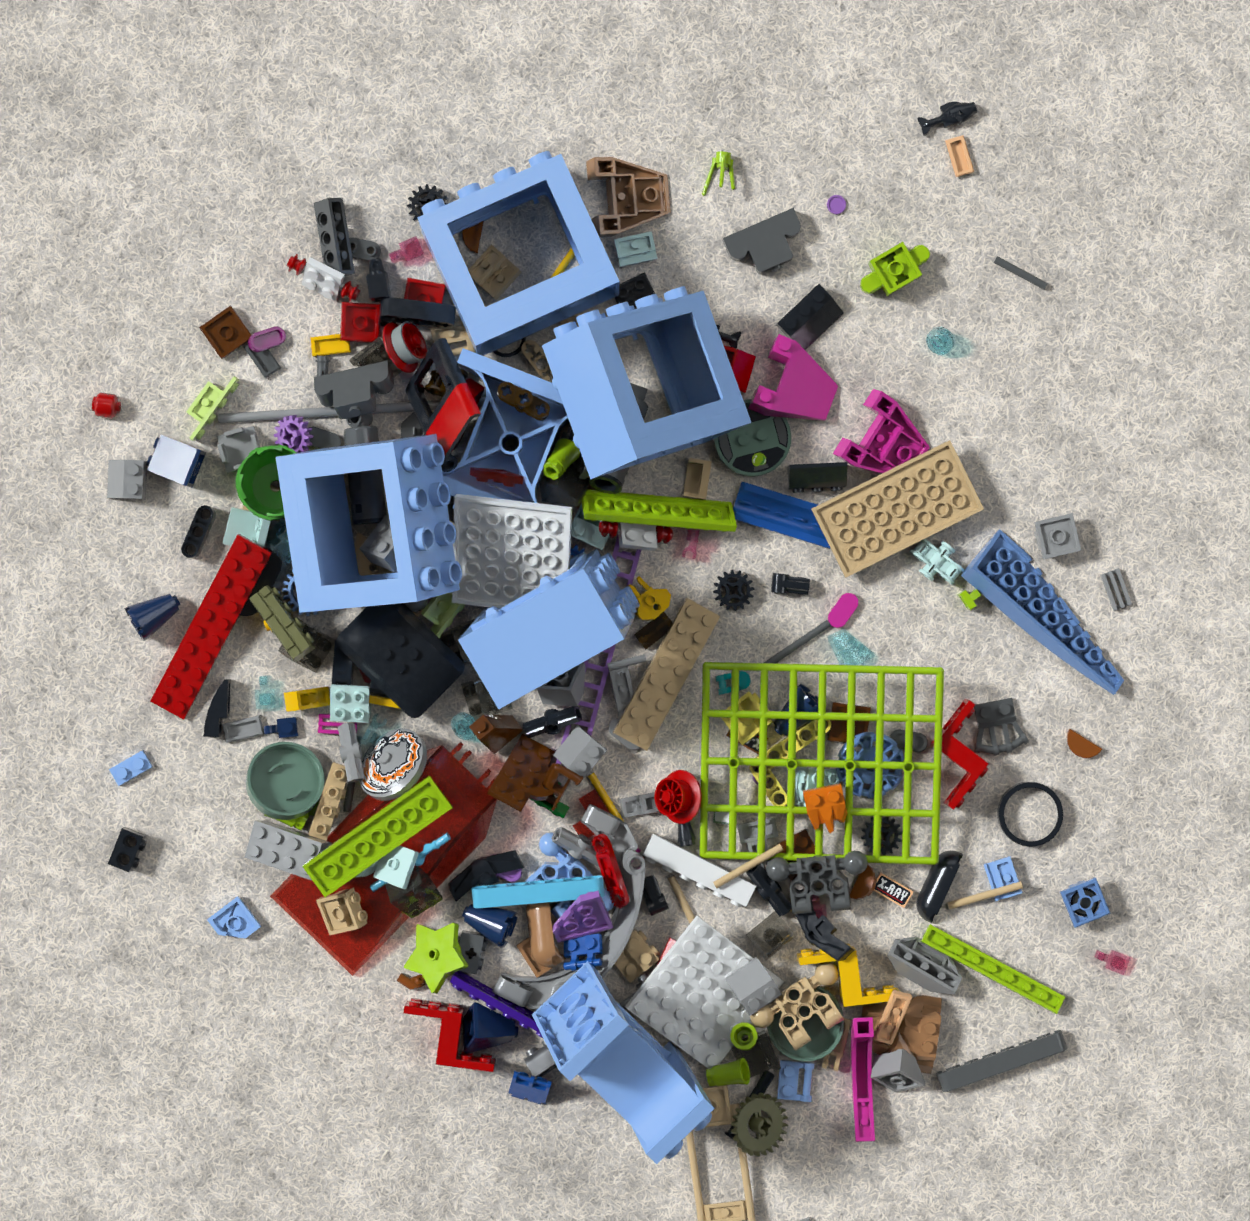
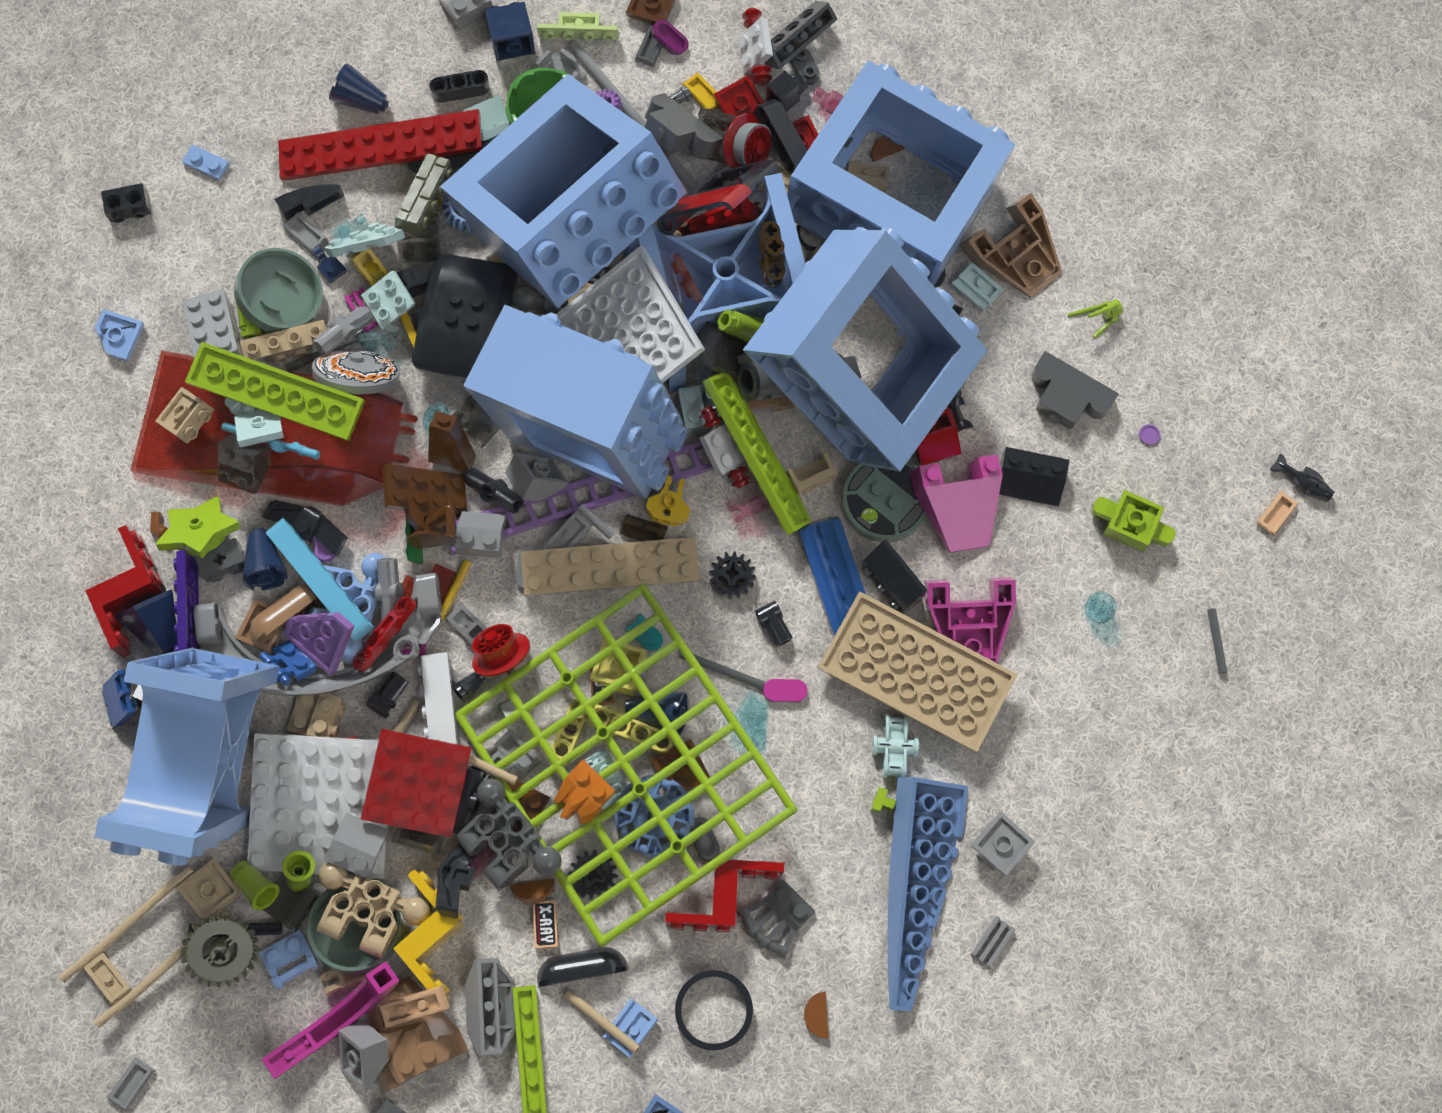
camera: 50 degrees right, 15 degrees down
none -> light aqua plate [324,222,405,257]
none -> red plate [360,728,472,837]

